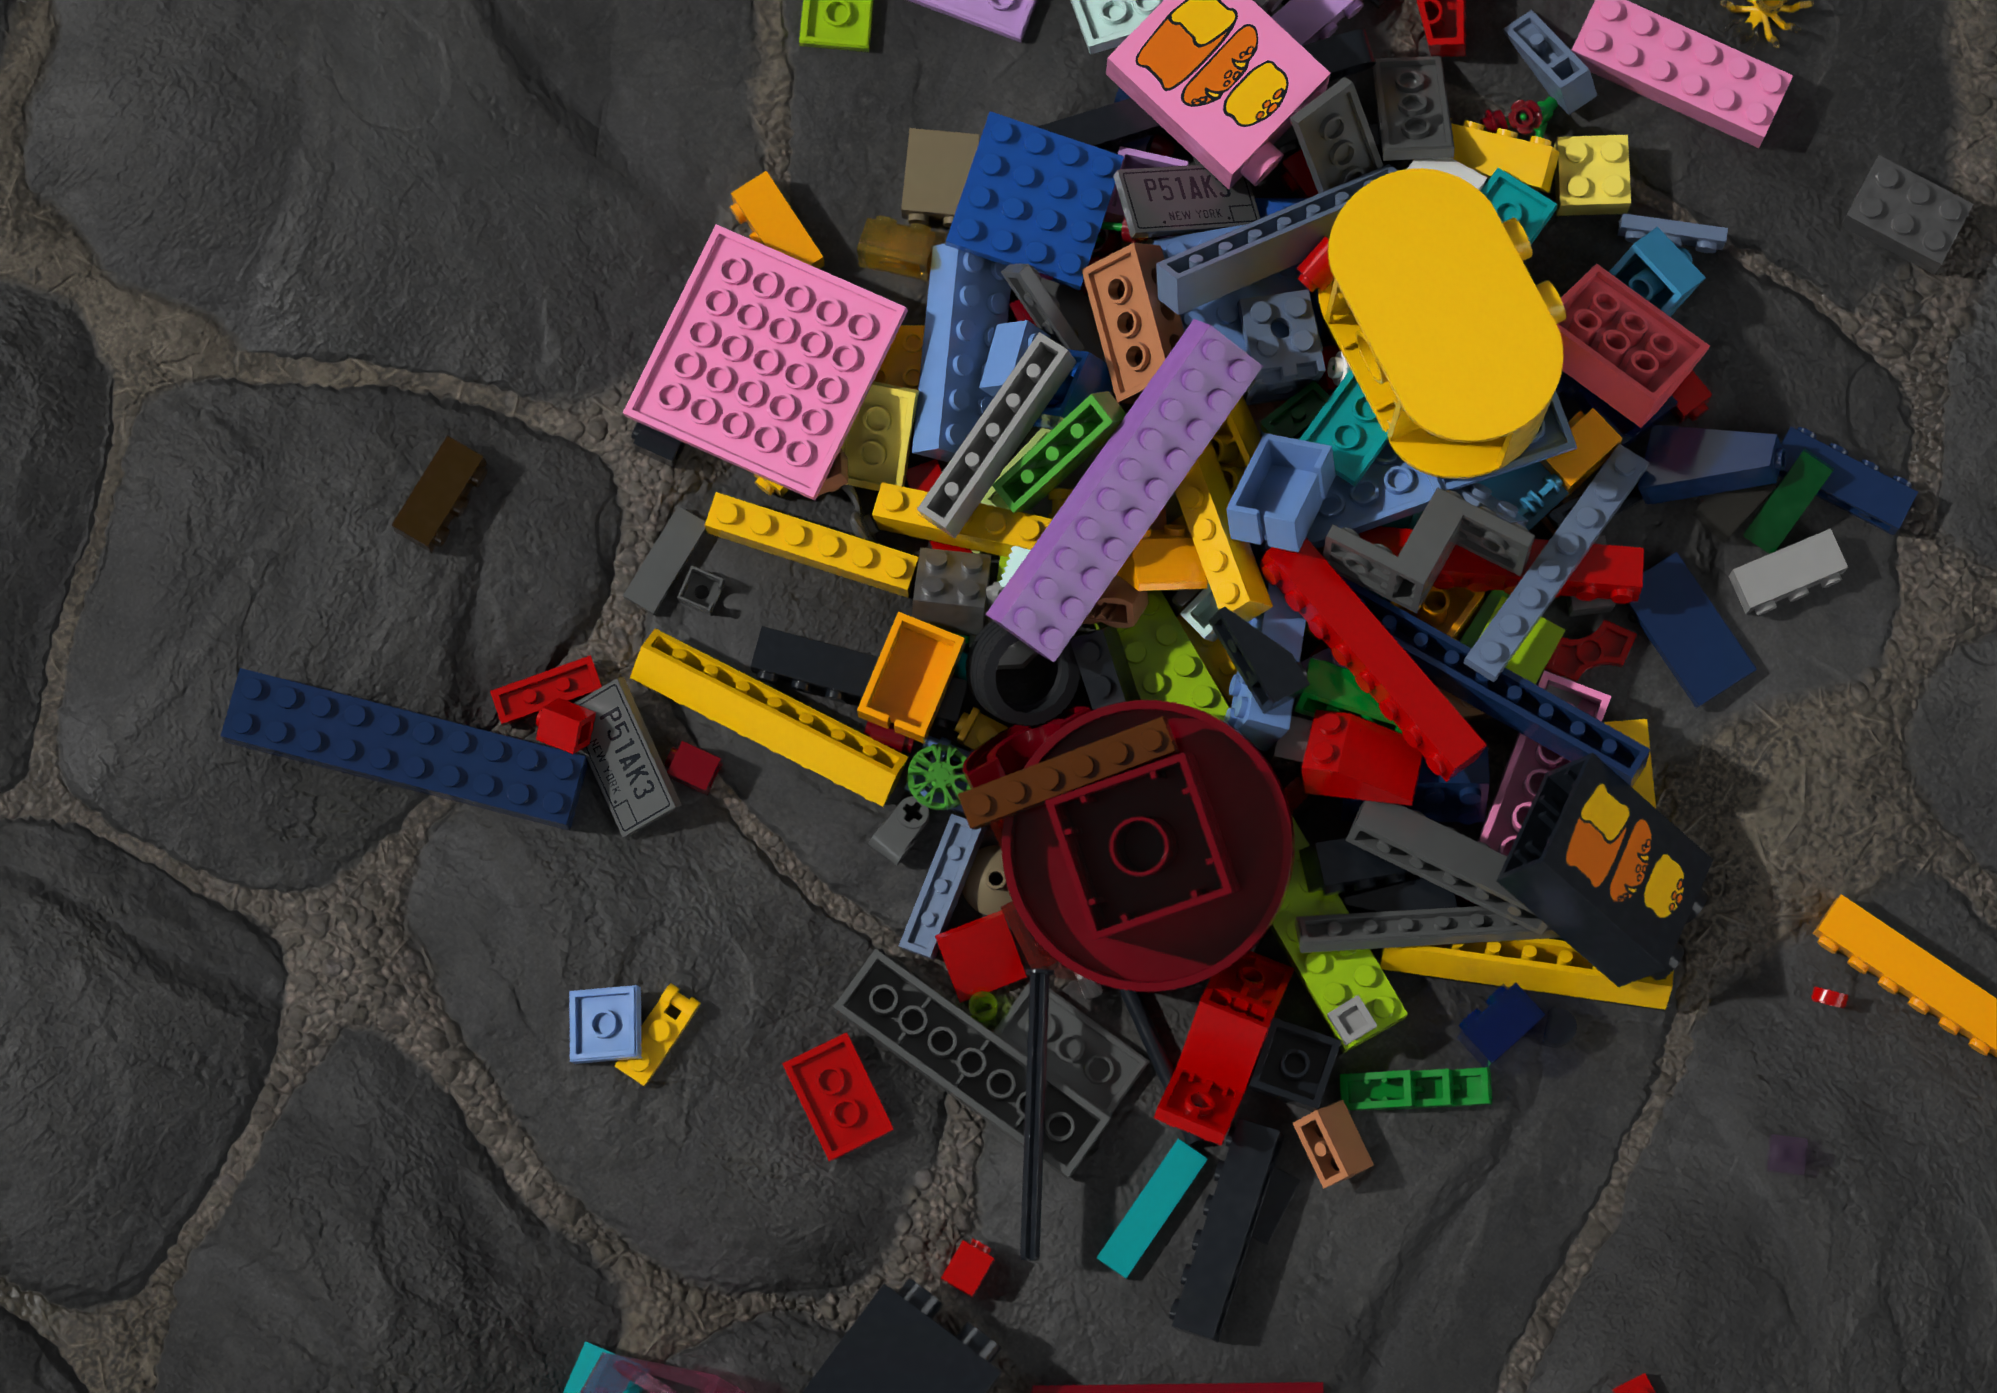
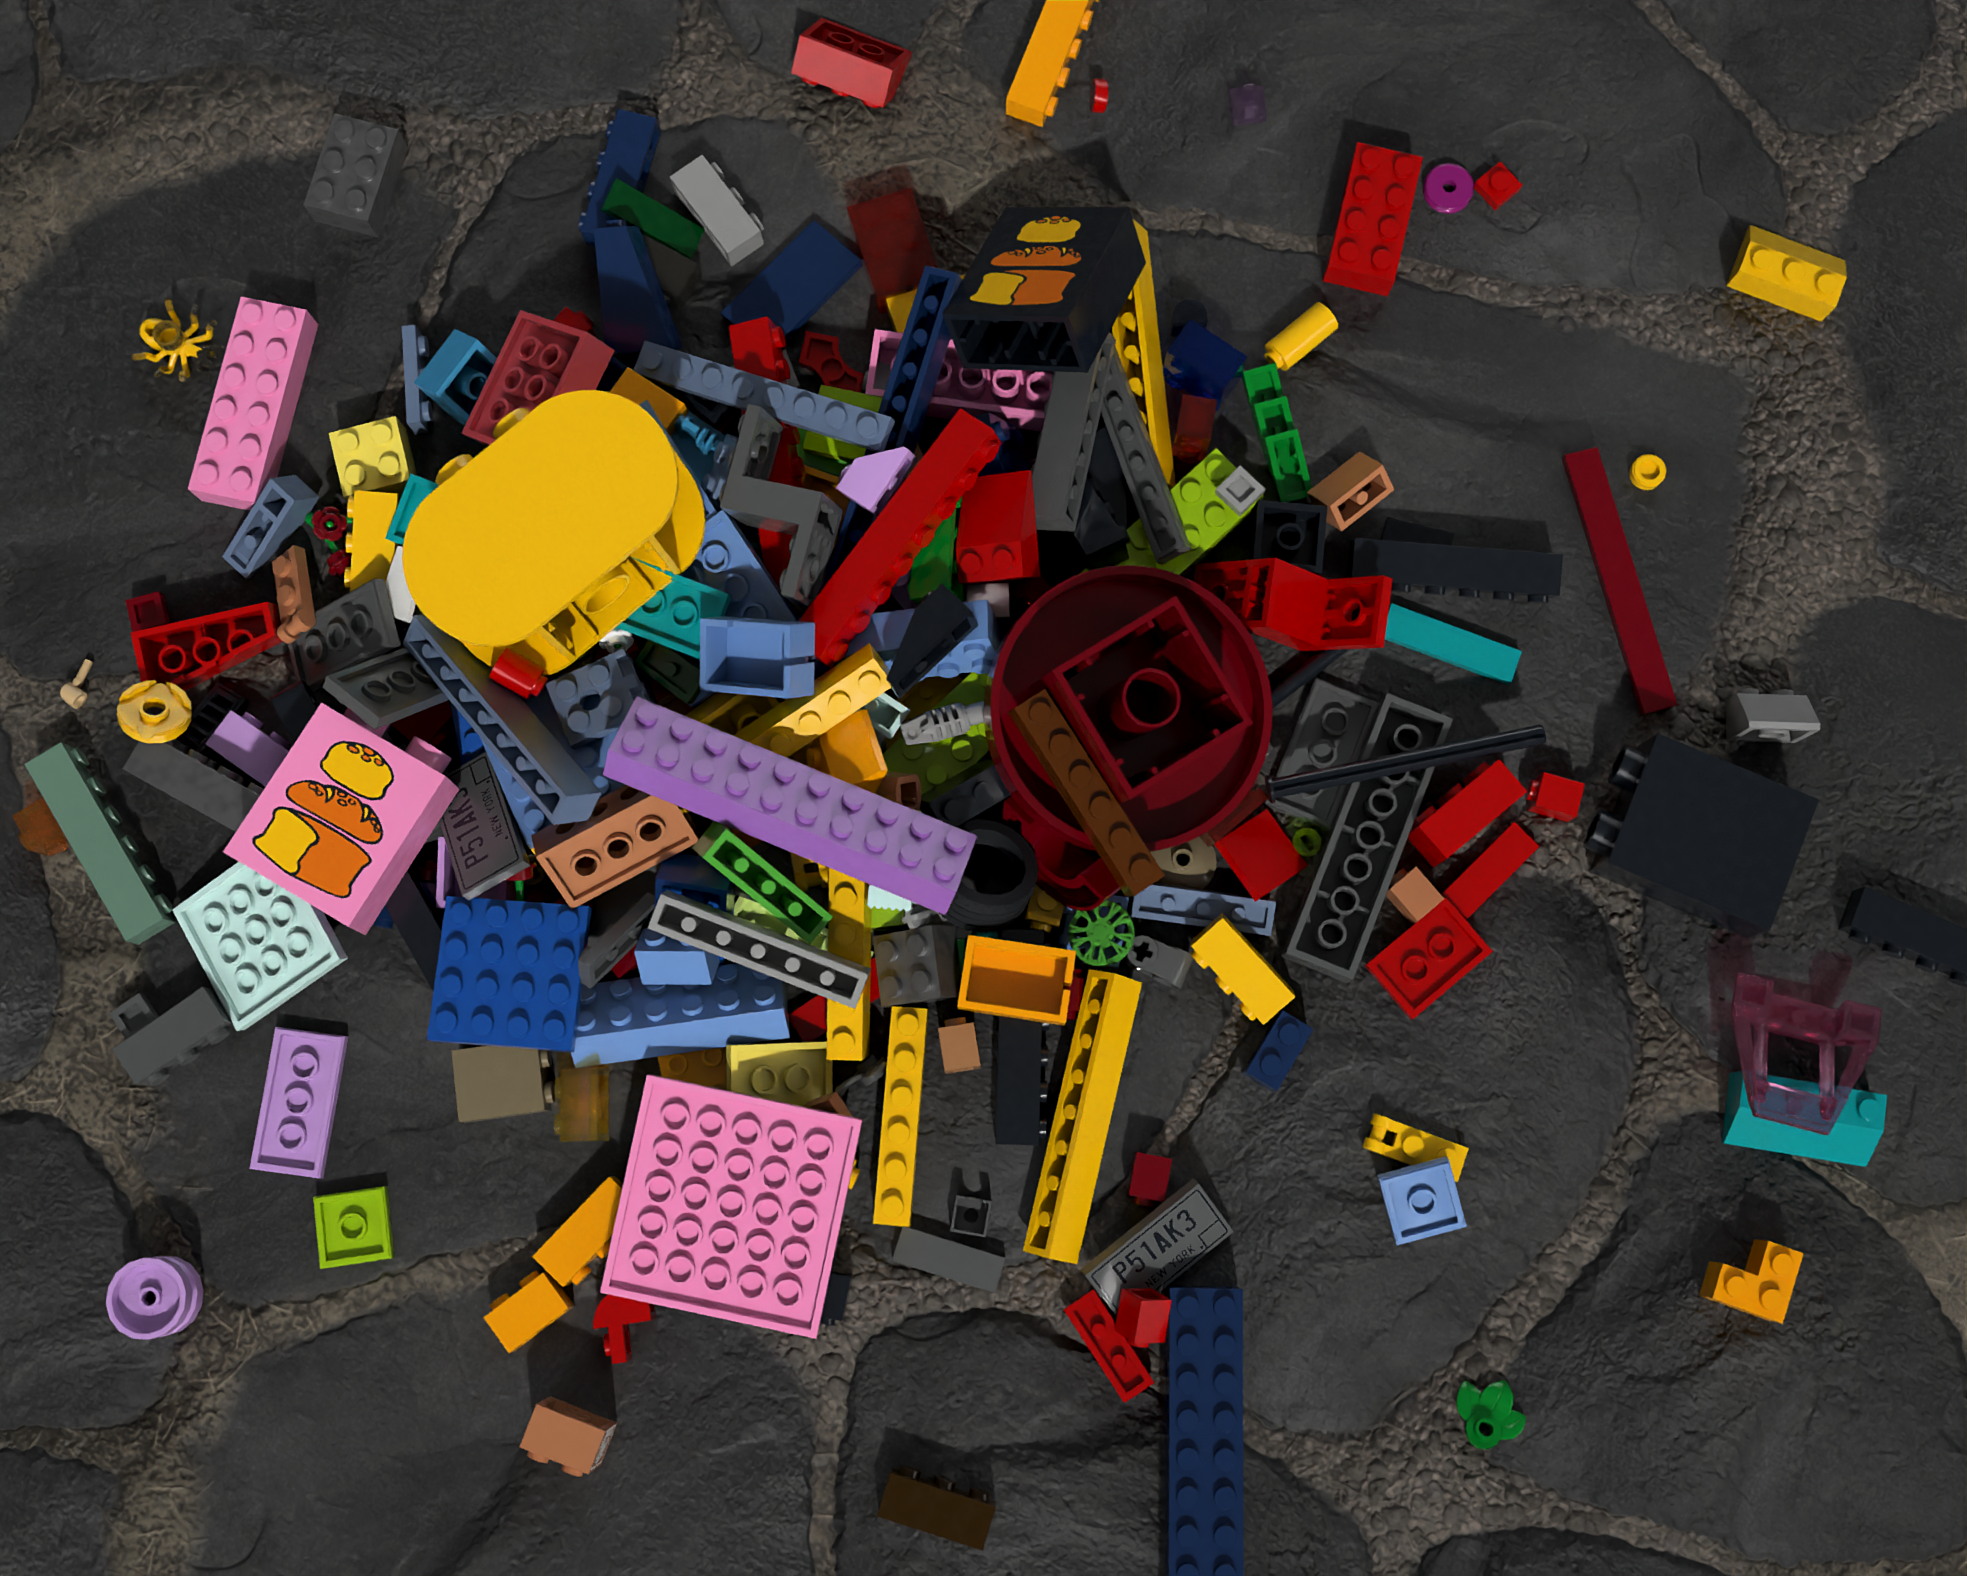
camera: 105 degrees left, 0 degrees up
none -> nougat plate [272,545,316,644]
none -> light orange brick [483,1270,575,1353]
none -> nougat brick [519,1396,617,1477]
none -> red brick [593,1294,656,1364]
none -> slope [791,18,912,108]
none -> lavender slope [836,447,918,517]
none -> clear red piece [847,187,938,314]
none -> light grey hinge [900,700,984,745]
none -> medium nougat brick [938,1017,981,1074]
none -> clear red brick [1172,394,1217,463]
none -> yellow brick [1190,913,1295,1025]
none -> dark blue brick [1242,1010,1313,1092]
none -> yellow brick [1264,302,1338,371]
none -> red brick [1323,142,1423,297]
none -> nougat brick [1386,867,1444,925]
none -> red brick [1408,759,1528,868]
none -> magenta piece [1423,163,1474,214]
none -> red tile [1441,822,1540,920]
none -> green plate [1456,1380,1526,1450]
none -> light orange brick [1699,1239,1804,1324]

